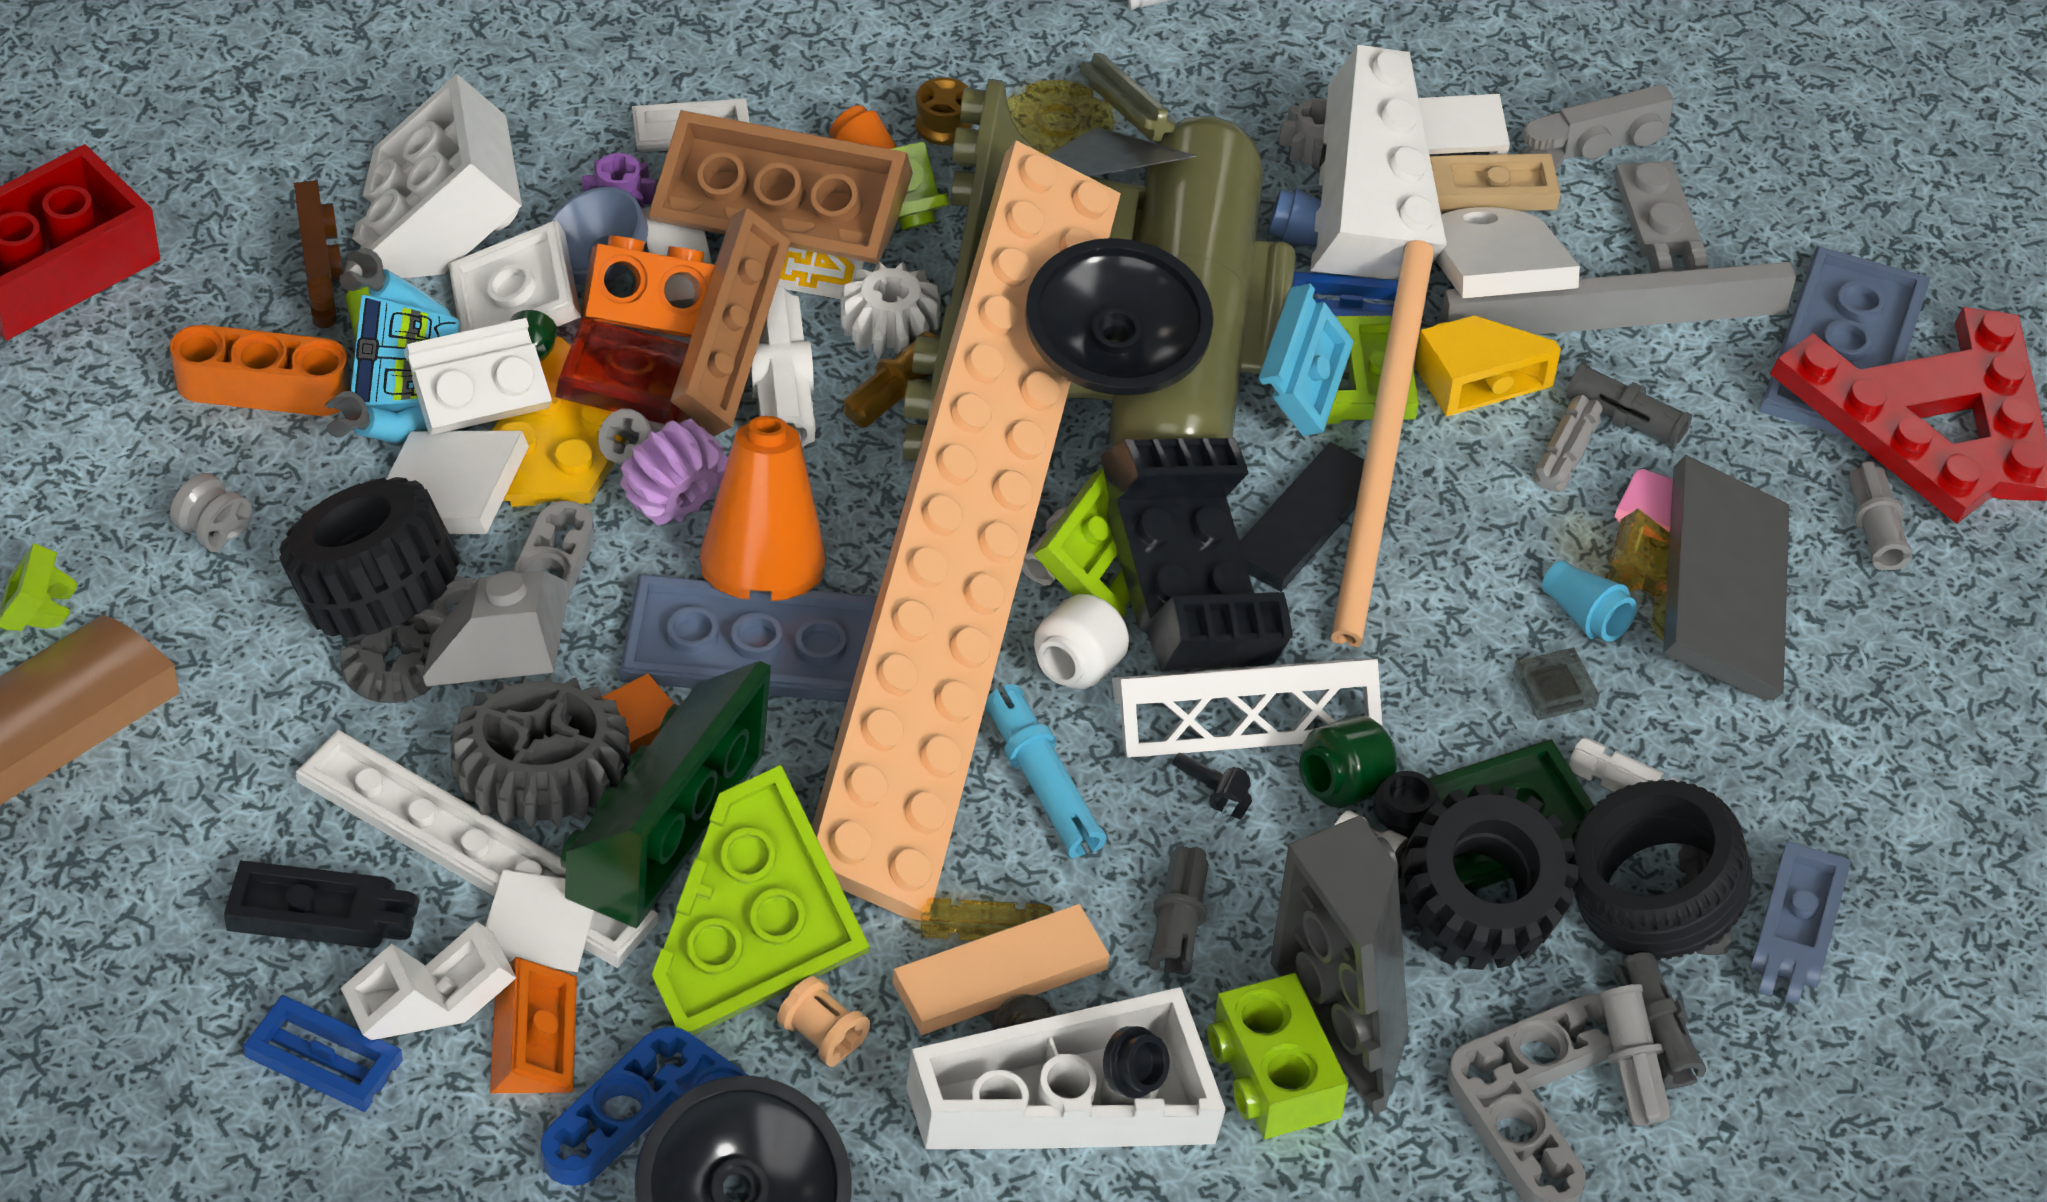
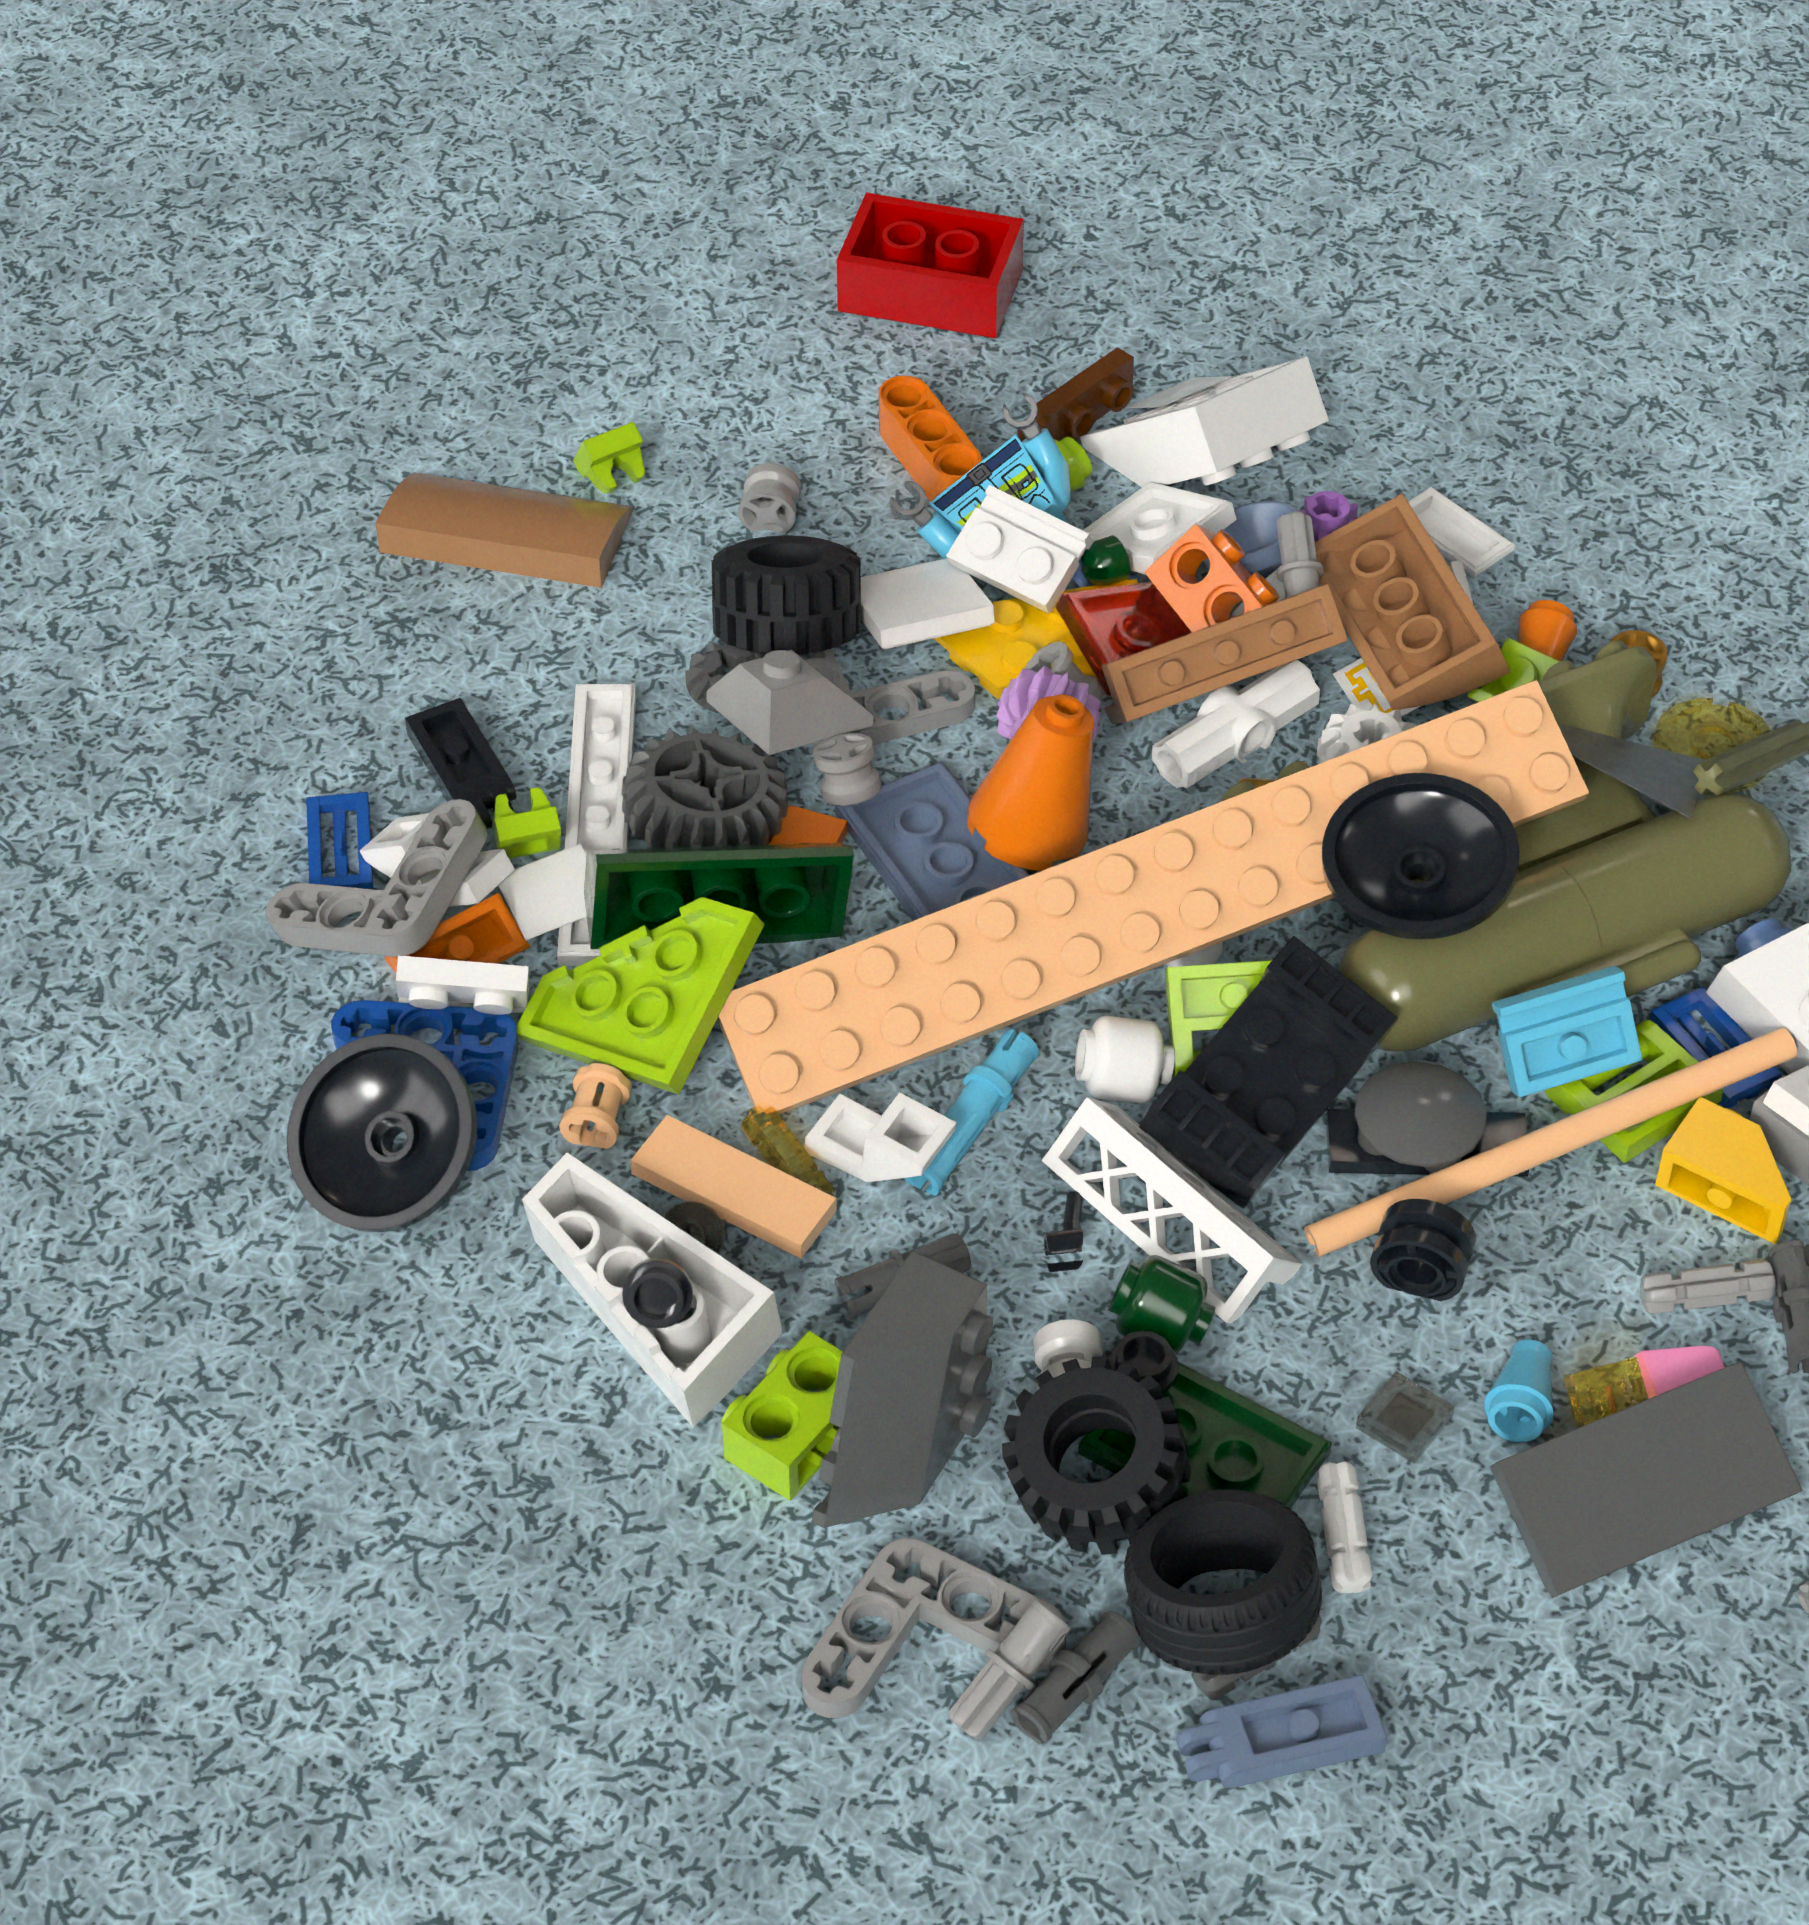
camera: 60 degrees right, 0 degrees up
none -> light grey beam [265,799,488,957]
none -> white plate [396,955,529,1015]
none -> lime tile [494,787,561,859]
none -> white slope [804,1092,957,1182]
none -> light grey wheel [813,733,882,806]
none -> white sticker [1125,376,1231,408]
none -> light grey axle [1277,511,1324,598]
none -> dark grey dish [1354,1061,1487,1173]
none -> black wheel [1370,1199,1476,1301]

